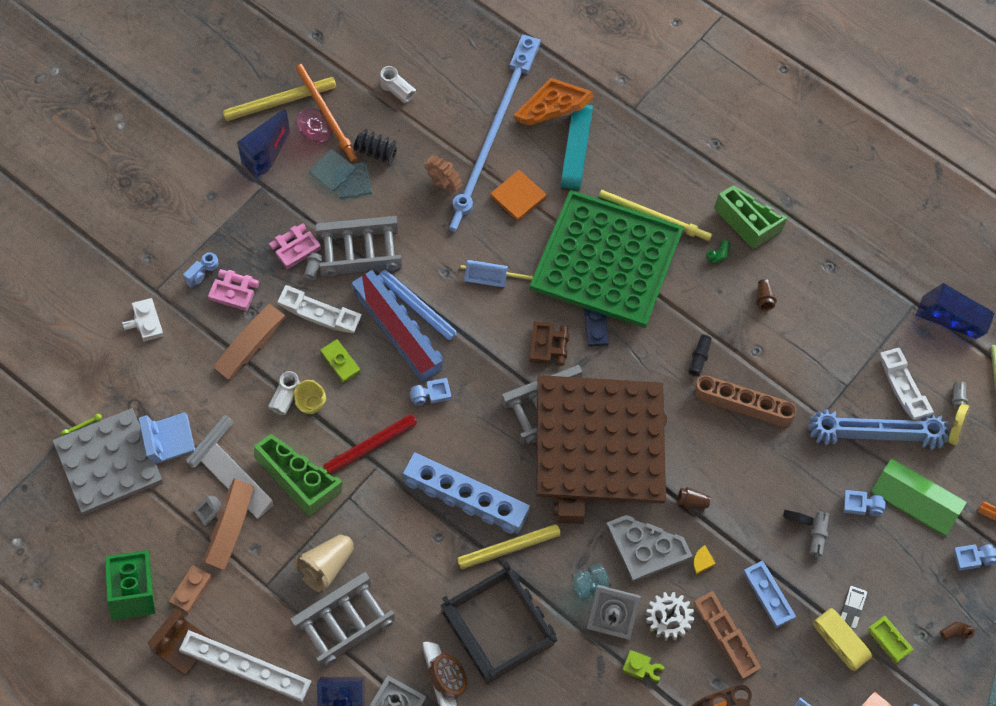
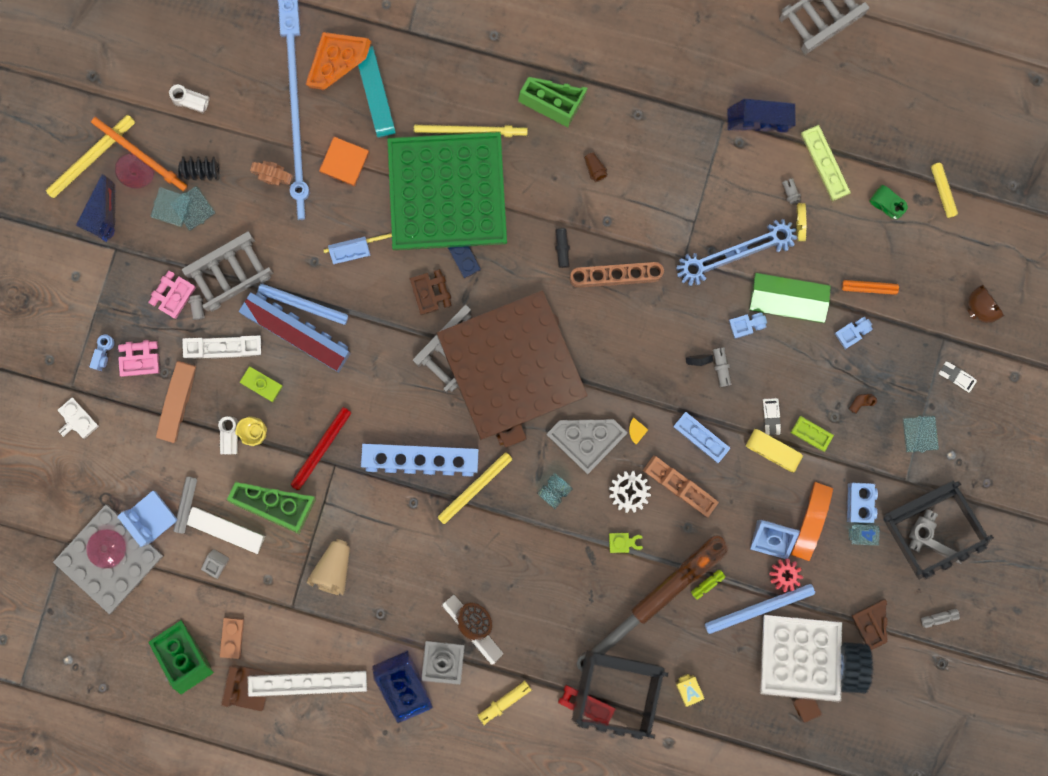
camera: 25 degrees left, 20 degrees up
lime hinge [60,414,102,436] -> none
nougat slope [203,478,254,570] -> none
light grey fence [291,572,395,668] -> none
light blue plate [409,378,451,406] -> none
black window [441,561,558,685] -> none
light grey plate [587,585,641,640] -> none
reddish brown cone [677,487,711,508] -> none
green arm [706,240,731,264] -> none
white slope [880,348,934,420] -> none
none -> clear pink dish [86,529,126,568]

